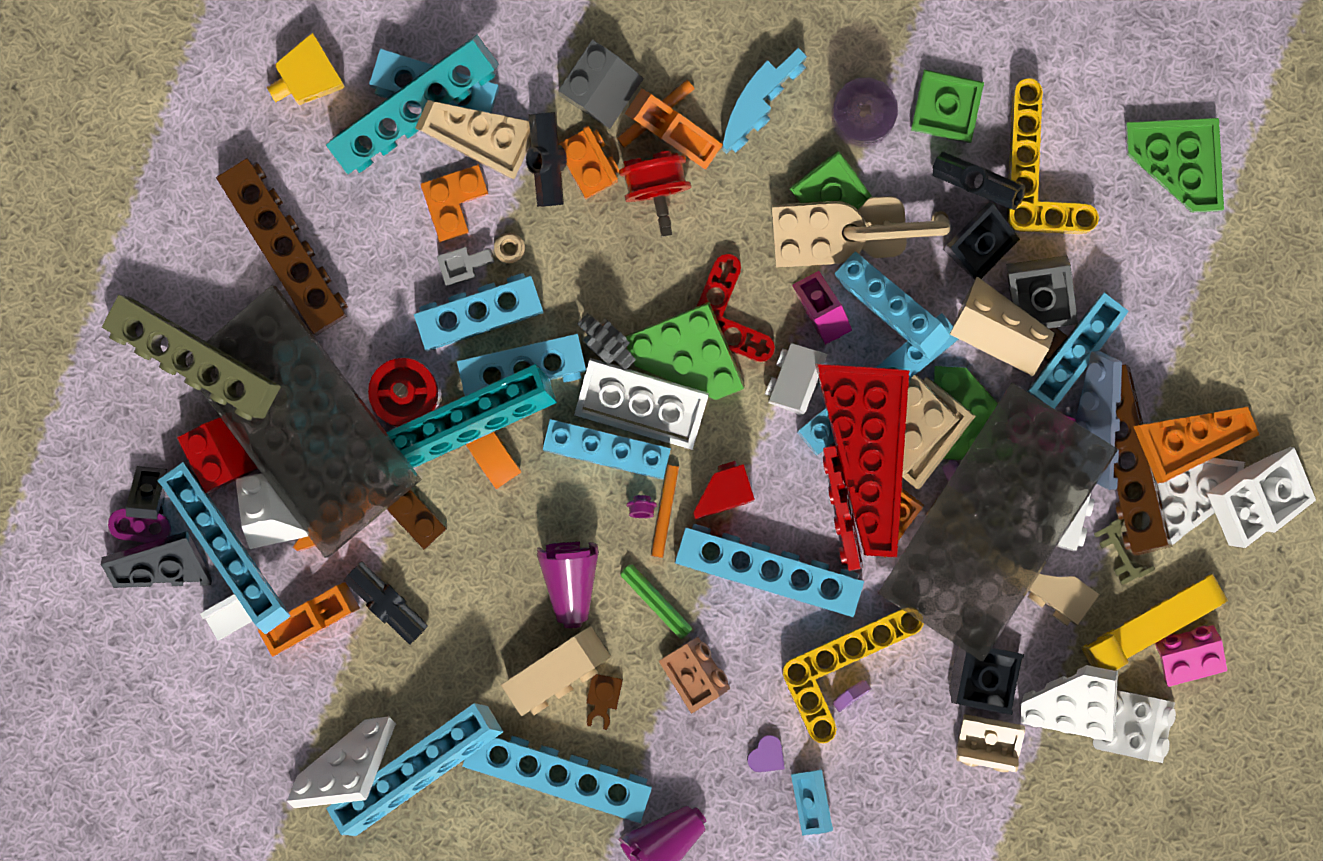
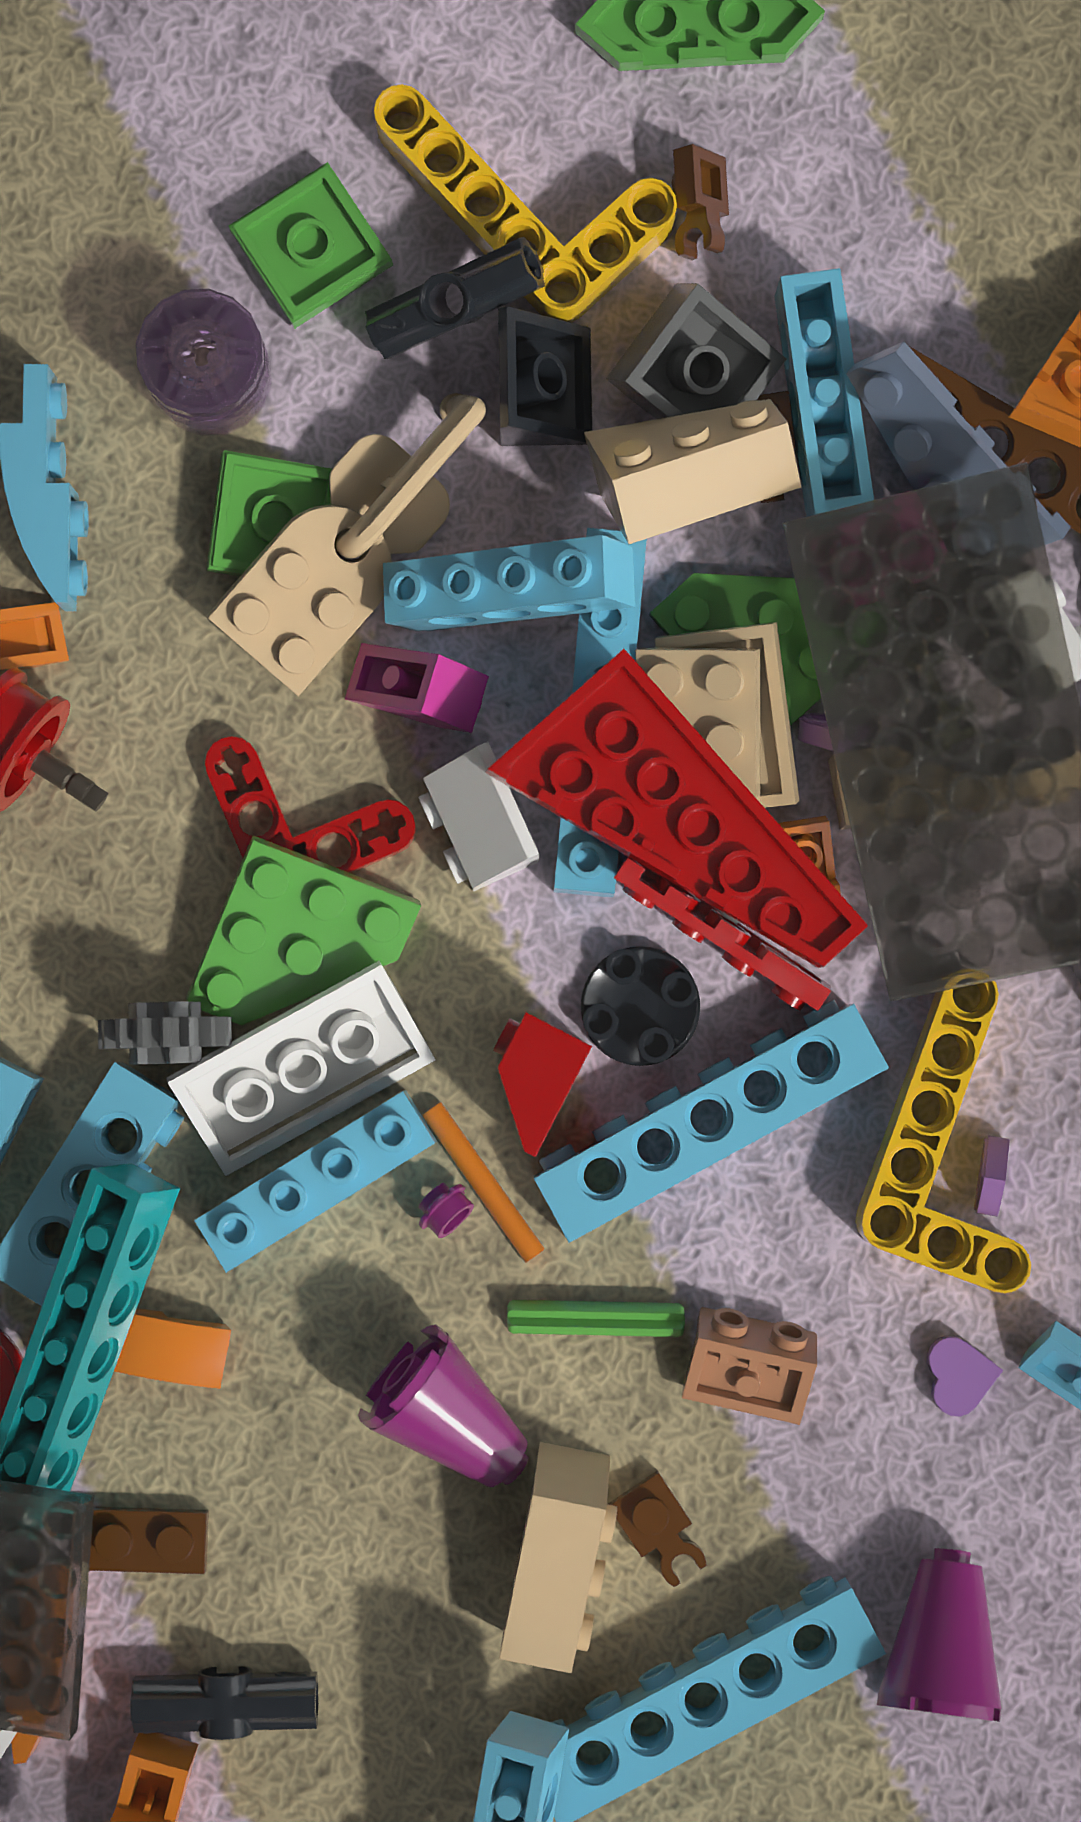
camera: 45 degrees left, 0 degrees up
none -> black dish [581,946,700,1066]
none -> reddish brown plate [672,144,729,260]

